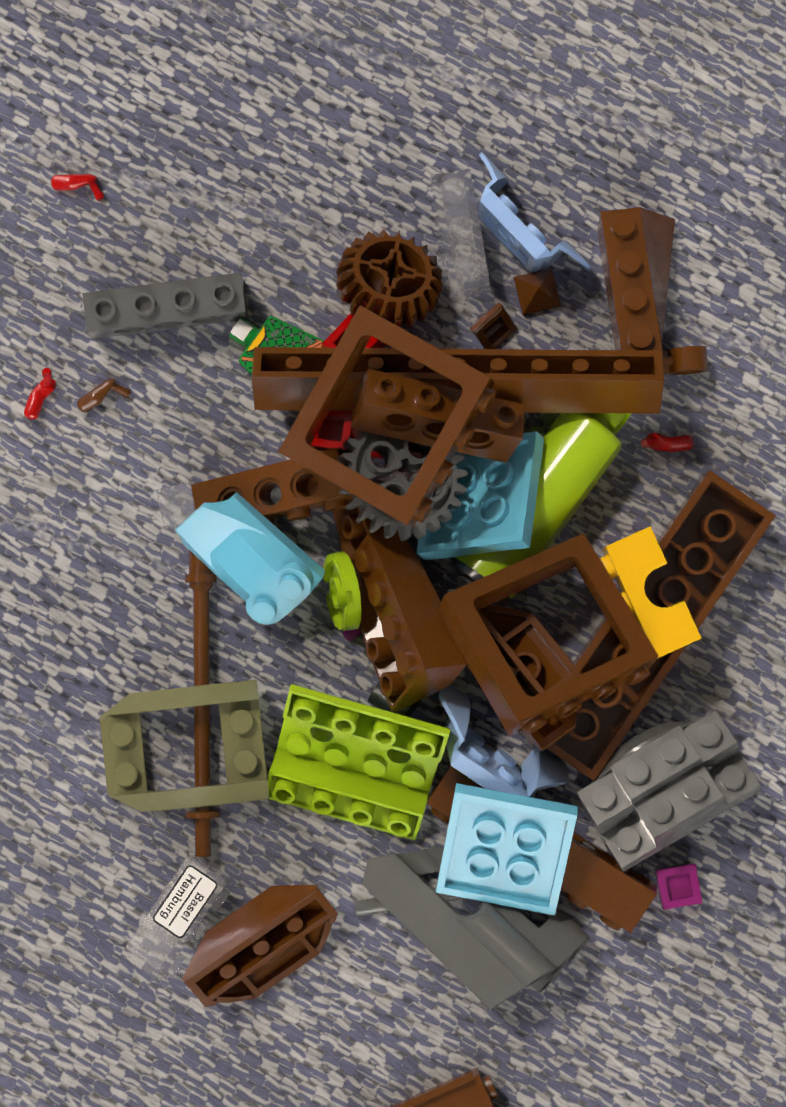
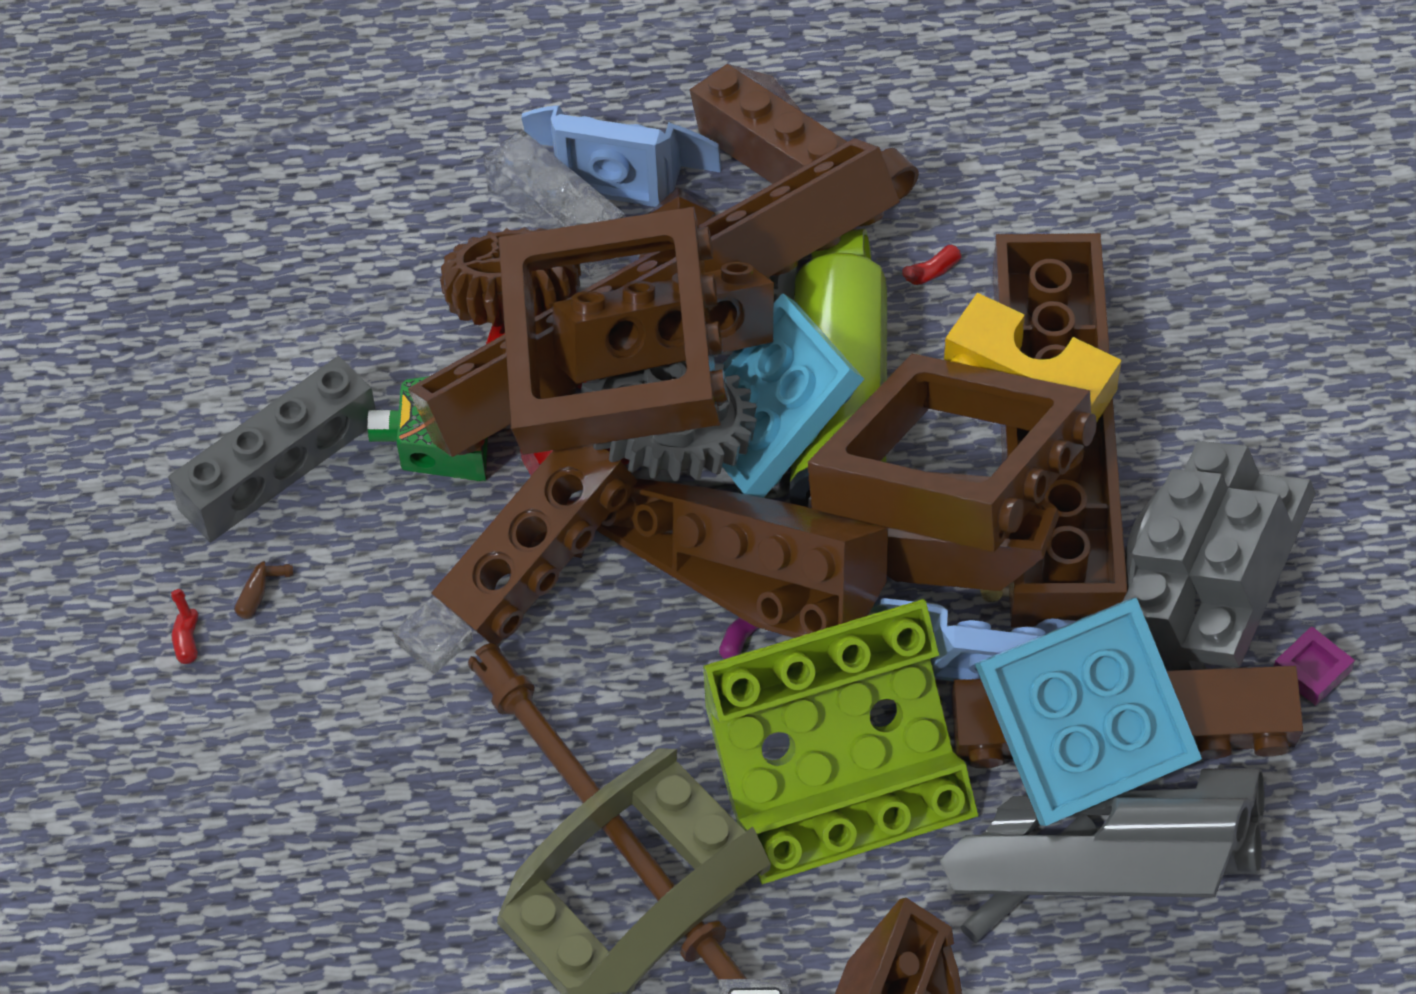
camera: 30 degrees left, 30 degrees down
red piece [51,174,105,201] -> none
medium azure slope [174,492,325,625] -> none
lime tile [323,551,361,632] -> none

